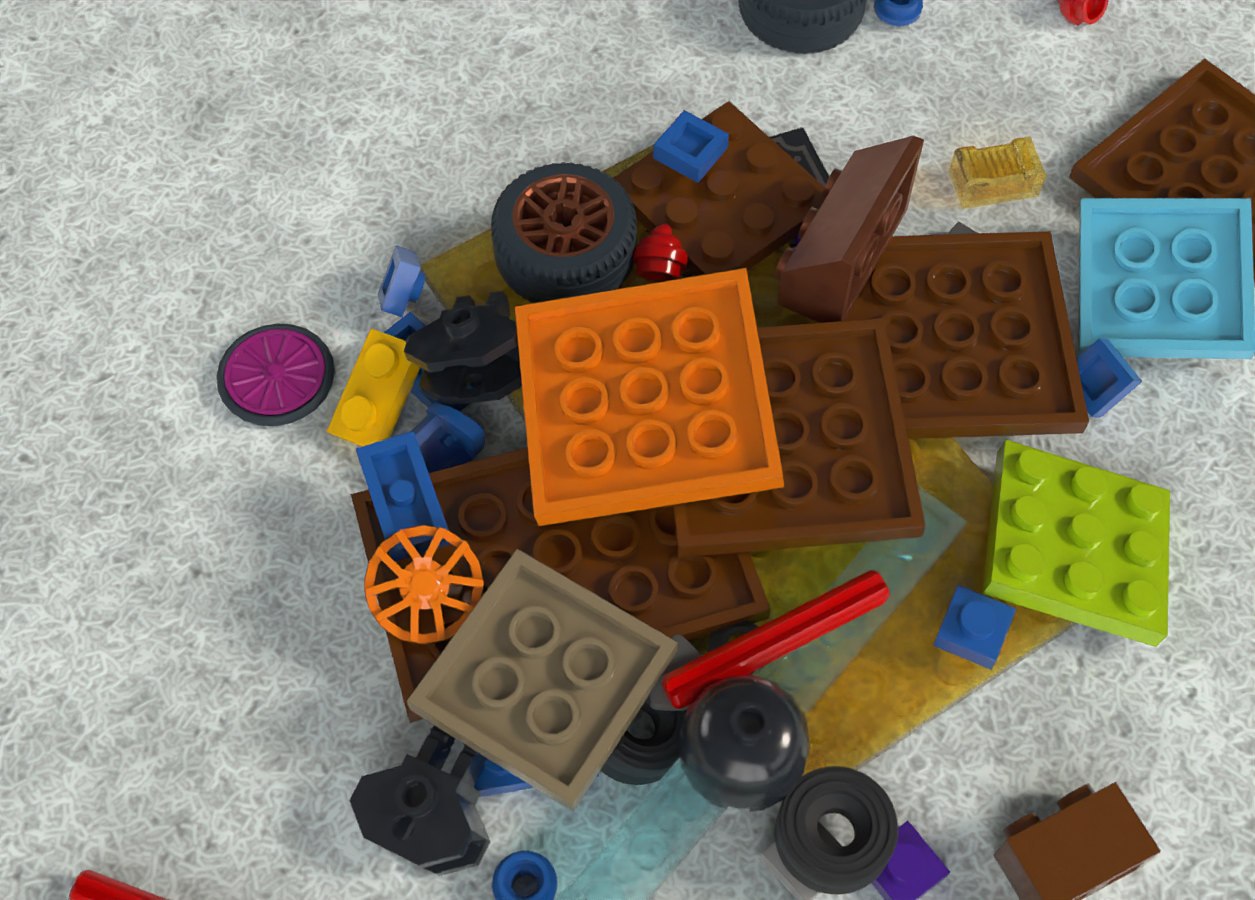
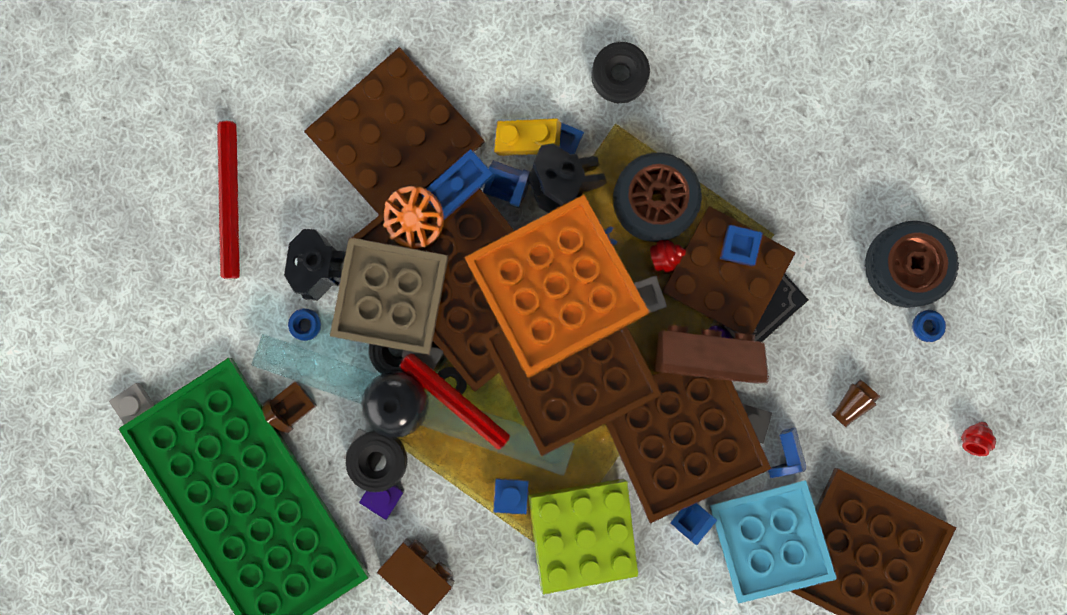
camera: 70 degrees right, 25 degrees up
magenta wheel [216,323,335,426] -> none
blue plate [378,245,425,317] -> none
clear yellow piece [949,136,1046,209] -> none
none -> reddish brown plate [304,47,485,215]
none -> black tyre [591,42,650,103]
none -> blue tile [768,427,807,478]
none -> reddish brown cone [832,379,880,428]

